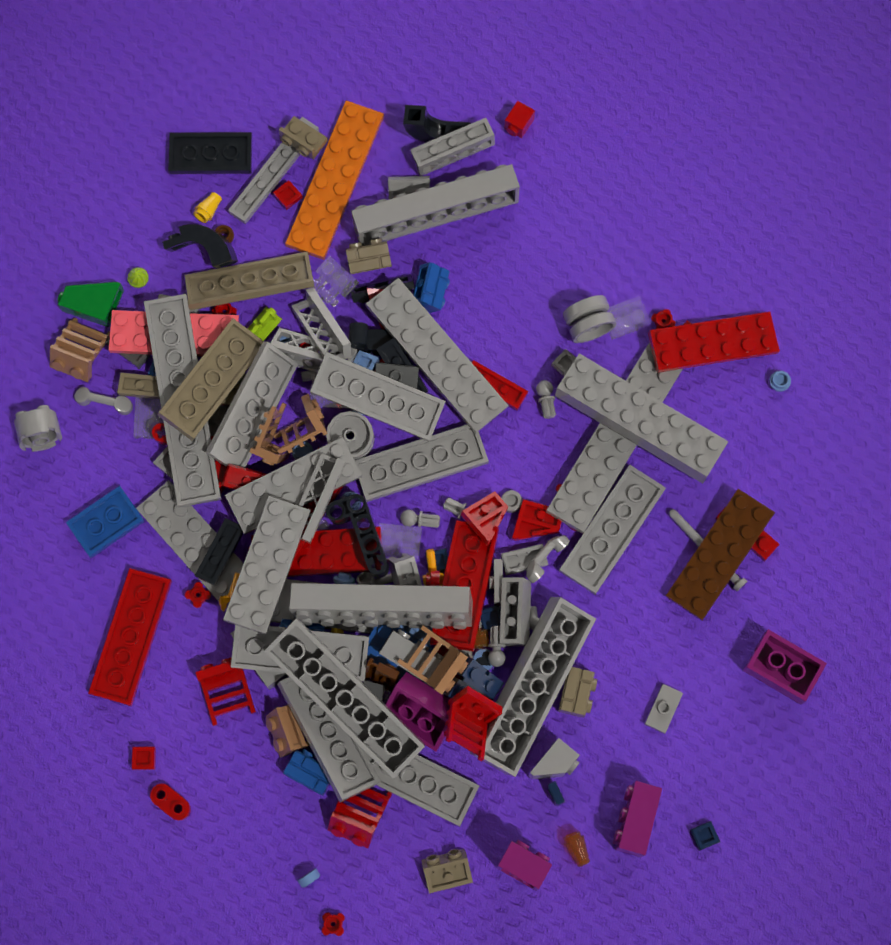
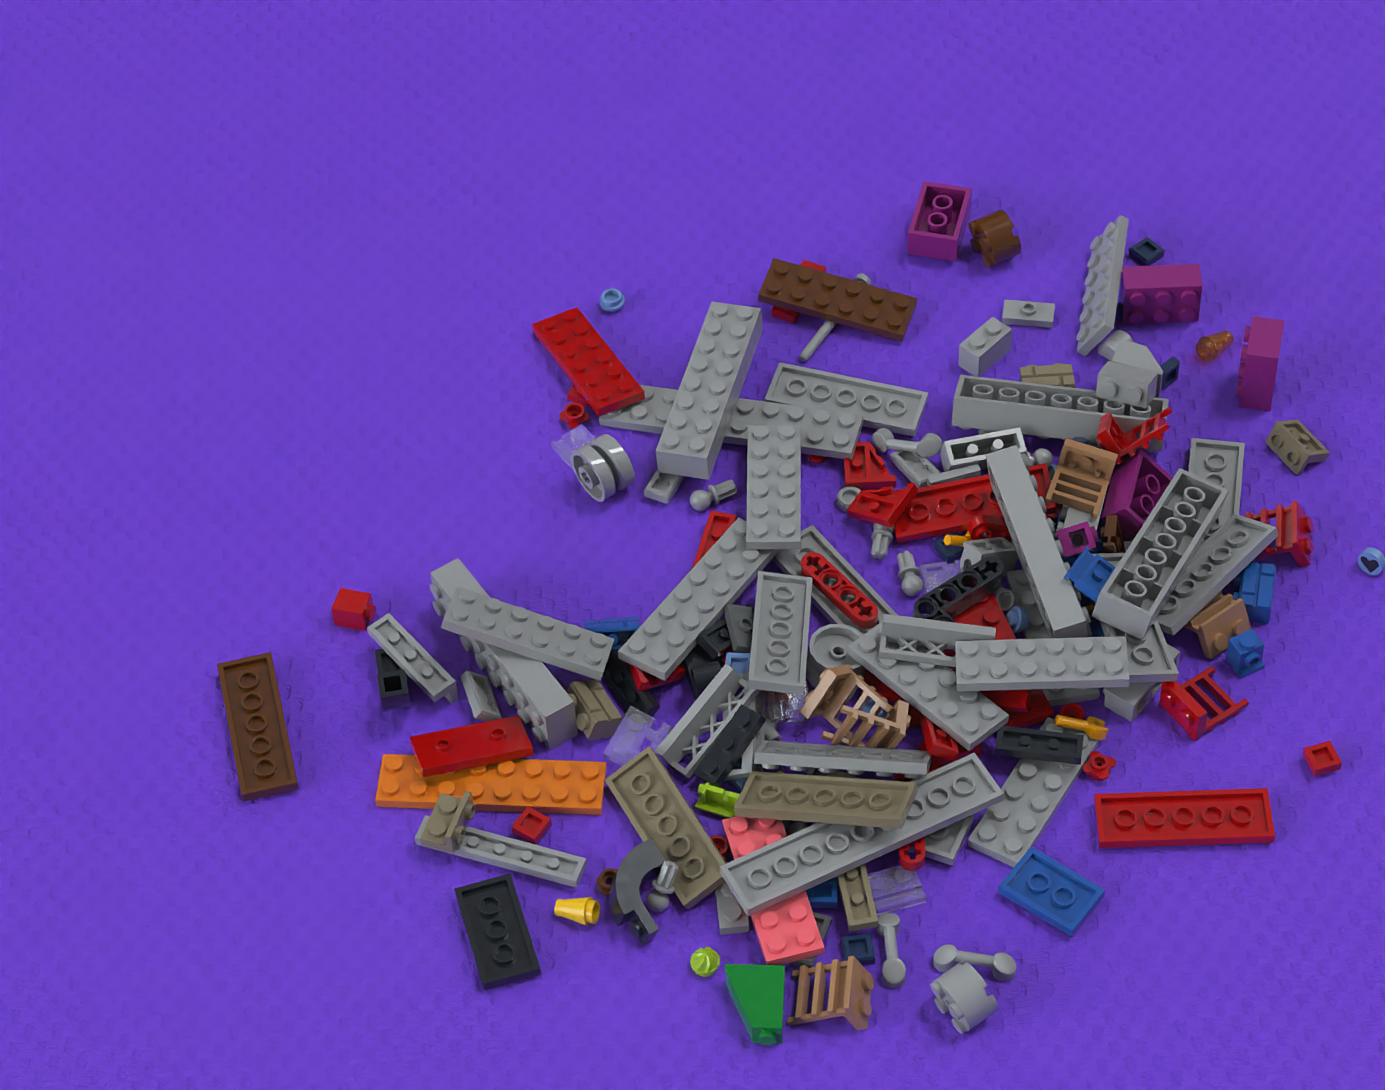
camera: 105 degrees left, 25 degrees down
red plate [150,784,191,821] -> none
none -> reddish brown plate [217,652,299,801]
none -> red plate [410,715,533,777]
none -> light grey plate [441,587,614,681]
none -> light grey axle [646,861,678,913]
none -> black plate [693,704,766,788]
none -> light grey plate [746,425,801,550]
none -> red beam [801,552,878,629]
none -> dark blue tile [841,933,875,965]
none -> light grey bar [933,944,1016,982]
none -> light grey piece [958,317,1012,377]
none -> reddish brown brick [968,209,1021,268]
none -> magenta brick [1054,521,1099,559]
none -> blue plate [1064,546,1116,602]
none -> light grey plate [1076,215,1129,356]
none -> light grey piece [1096,361,1158,408]
none -> light grey brick [1098,330,1133,361]
none -> blue brick [1226,629,1265,679]

